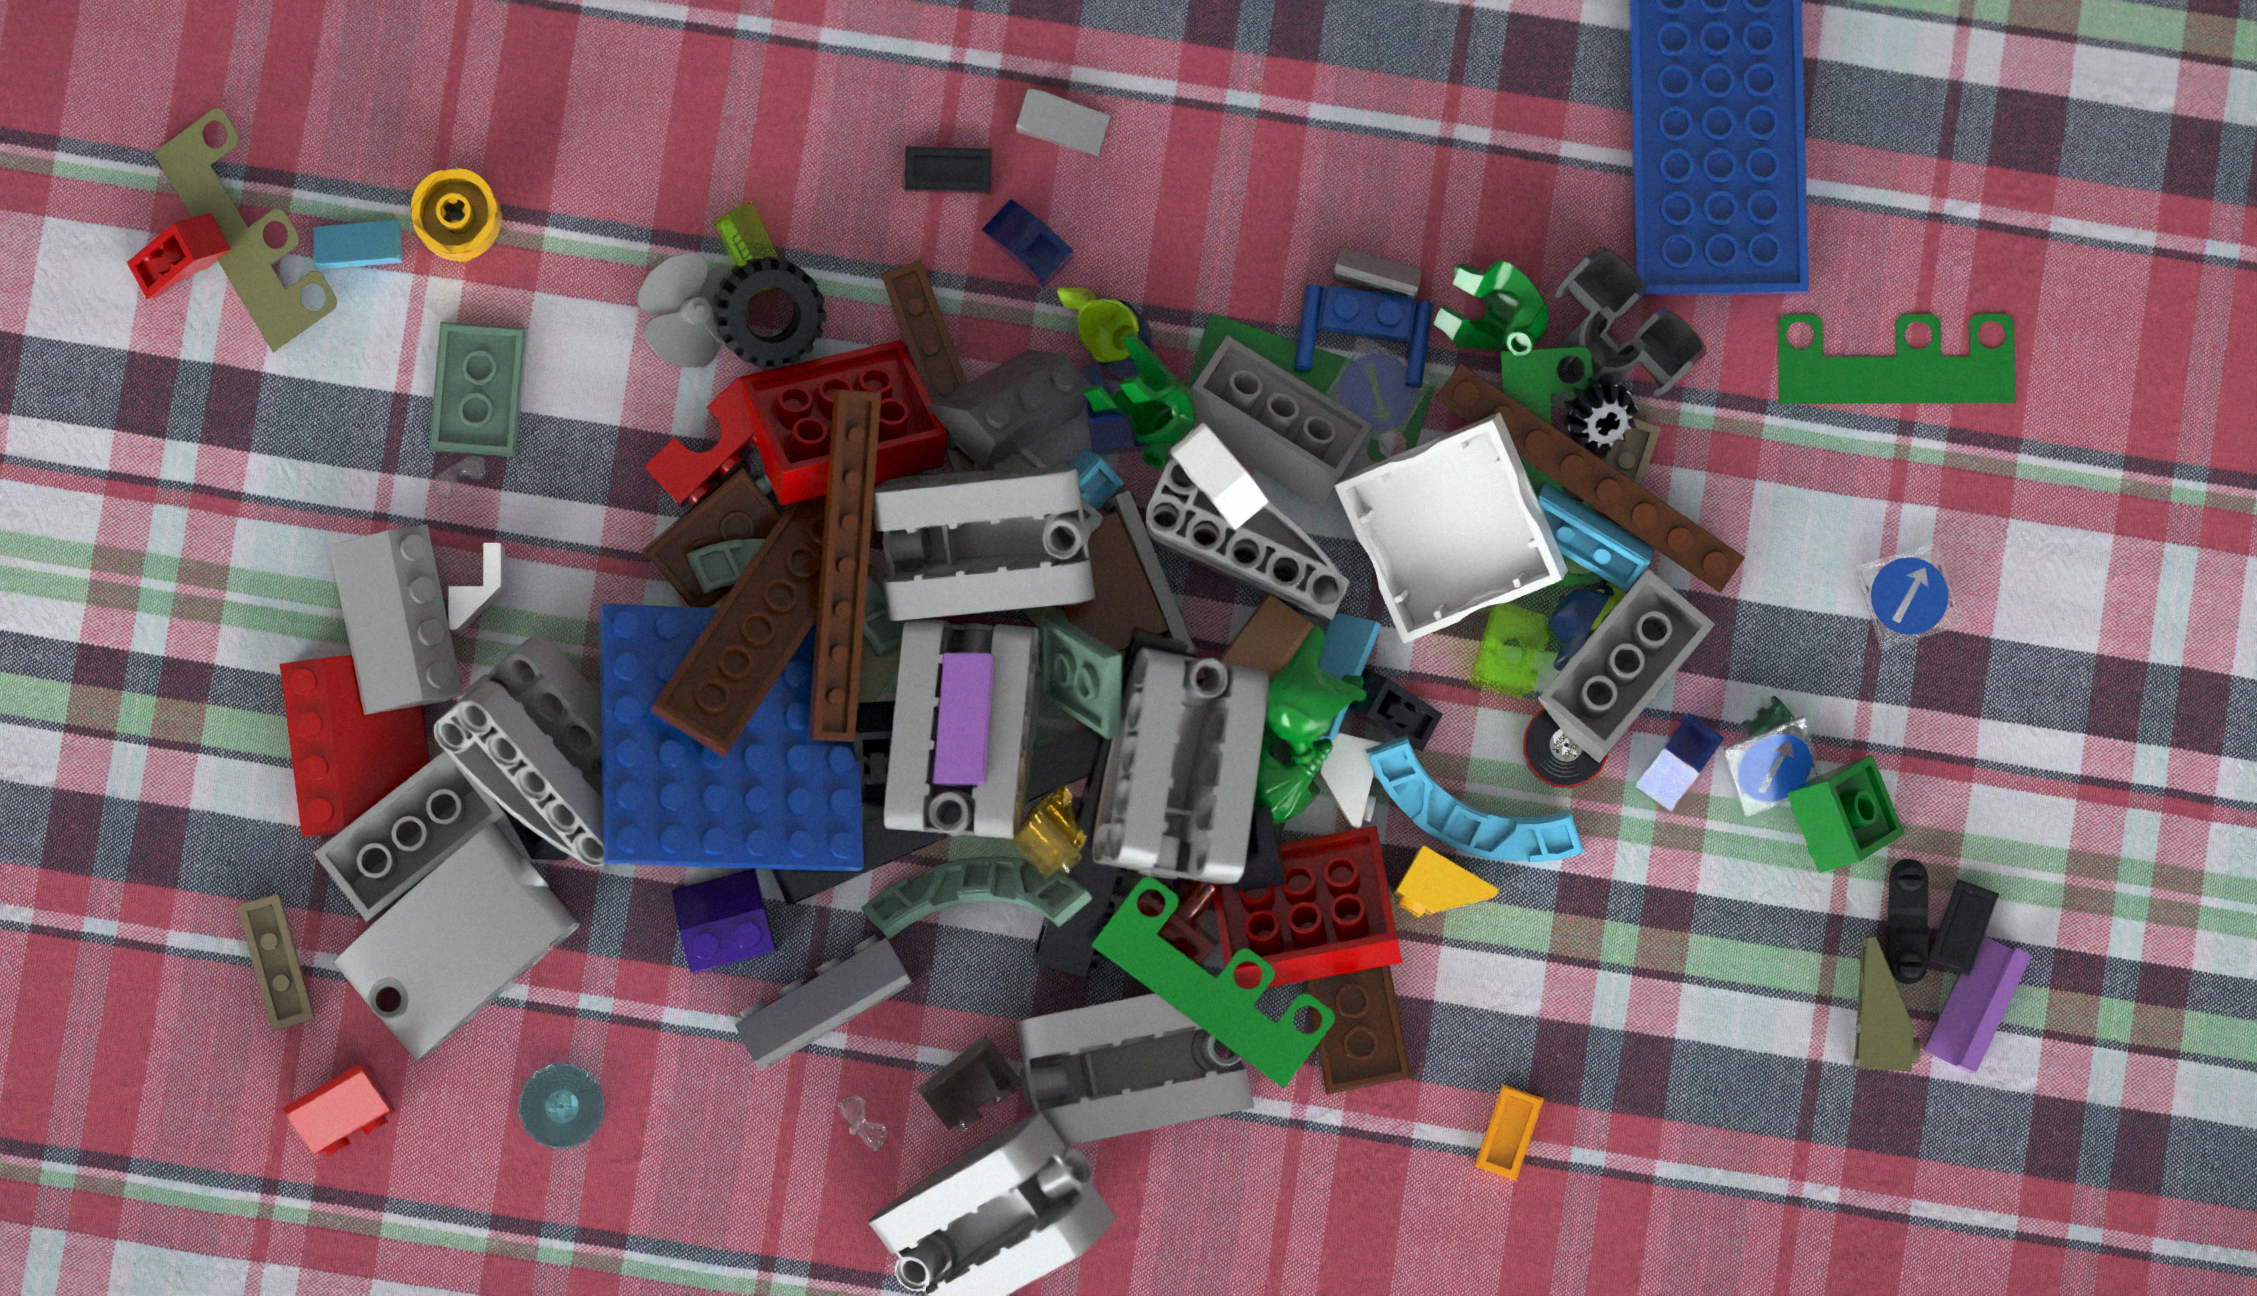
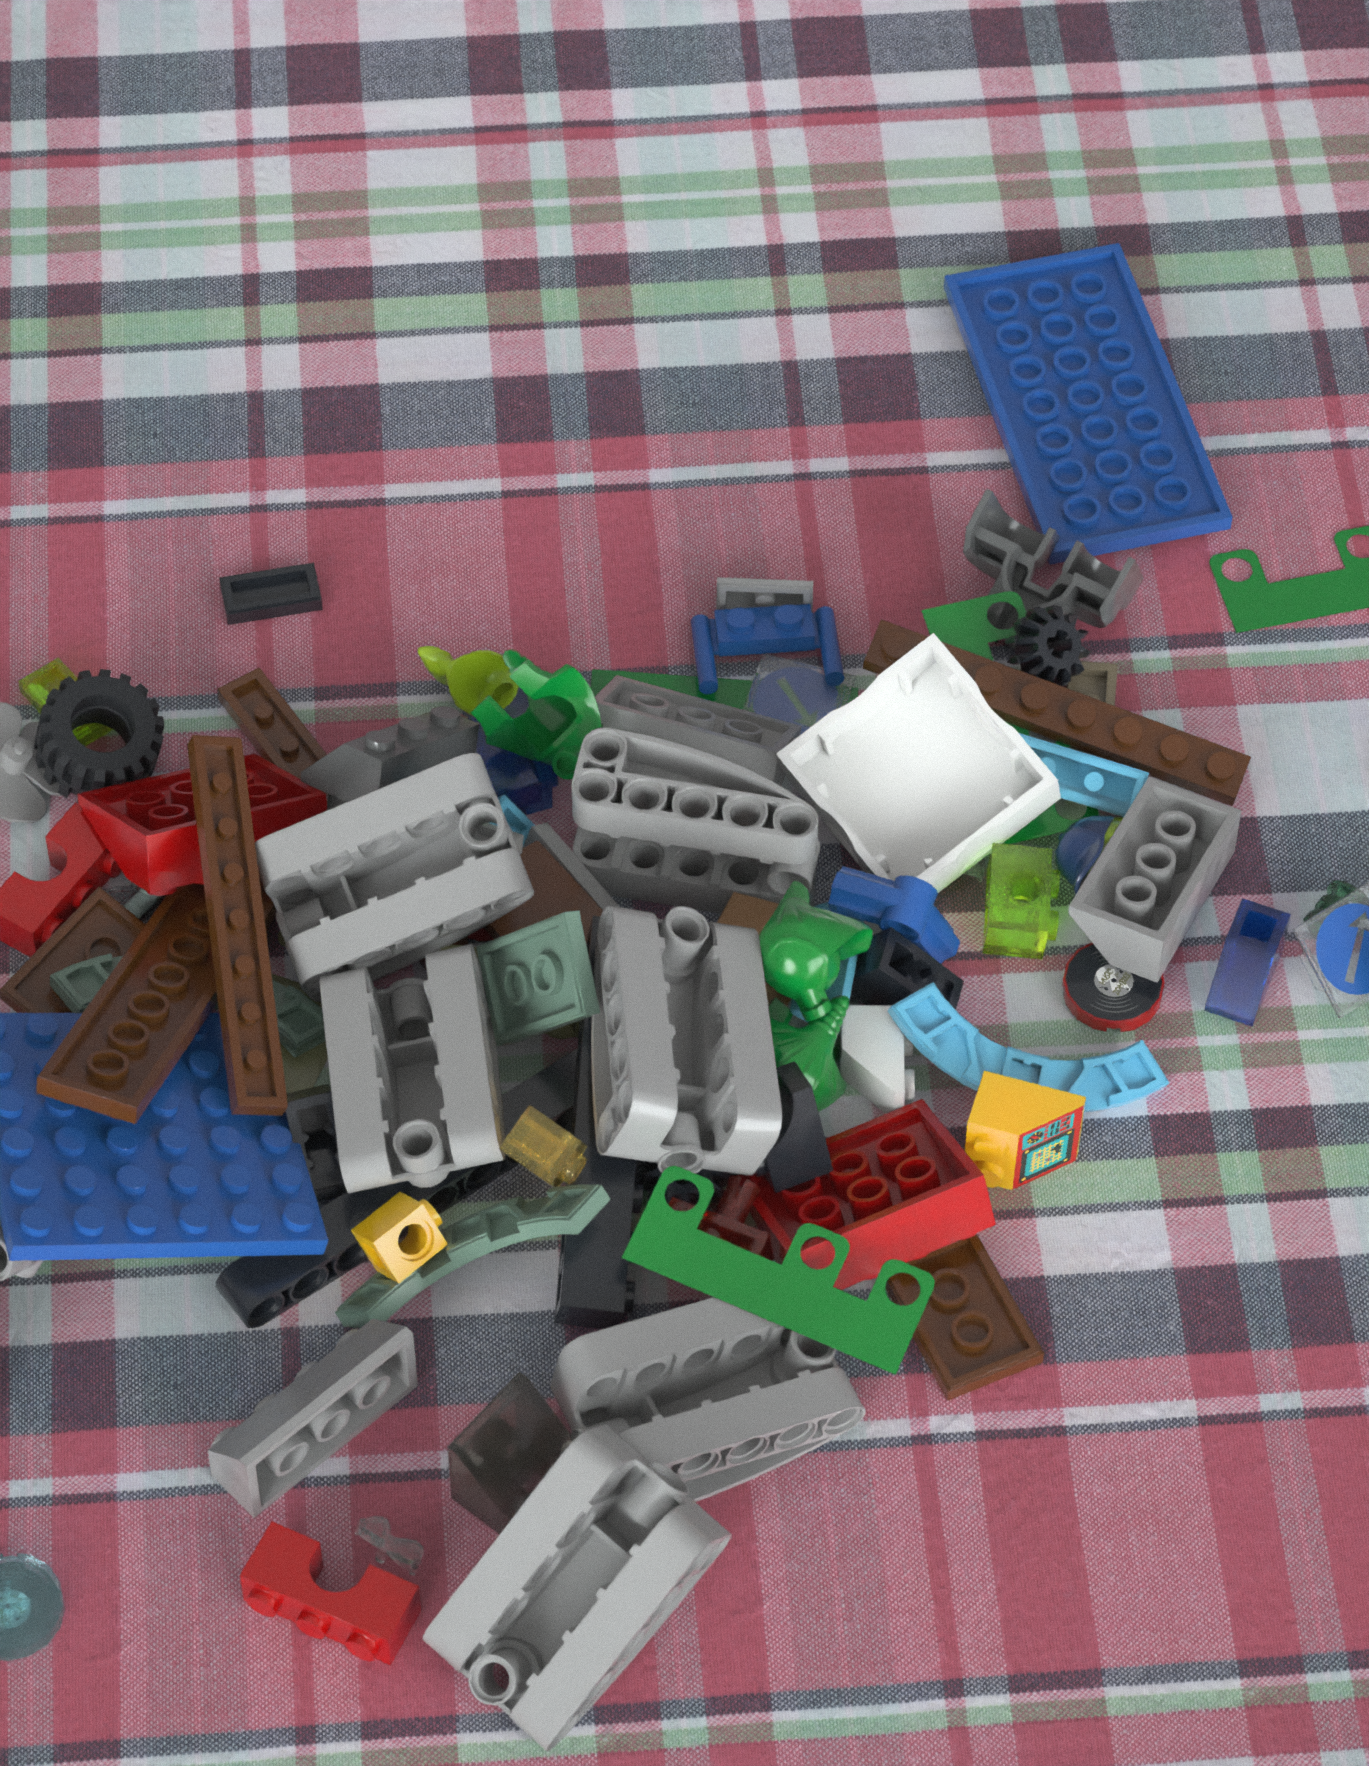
camera: 10 degrees left, 30 degrees down
dark purple slope [671,868,777,974] -> none
medium lavender panel [933,653,995,789] -> none
clear blue slope [981,199,1073,288] -> none
light grey slope [1016,87,1111,157] -> none
white slope [1170,423,1269,529] -> none
green piece [1433,260,1549,356] -> none
light orange tile [1474,1084,1544,1181] -> none
none -> red arch [240,1521,421,1665]
none -> yellow brick [351,1192,448,1283]
none -> blue piece [828,866,960,964]

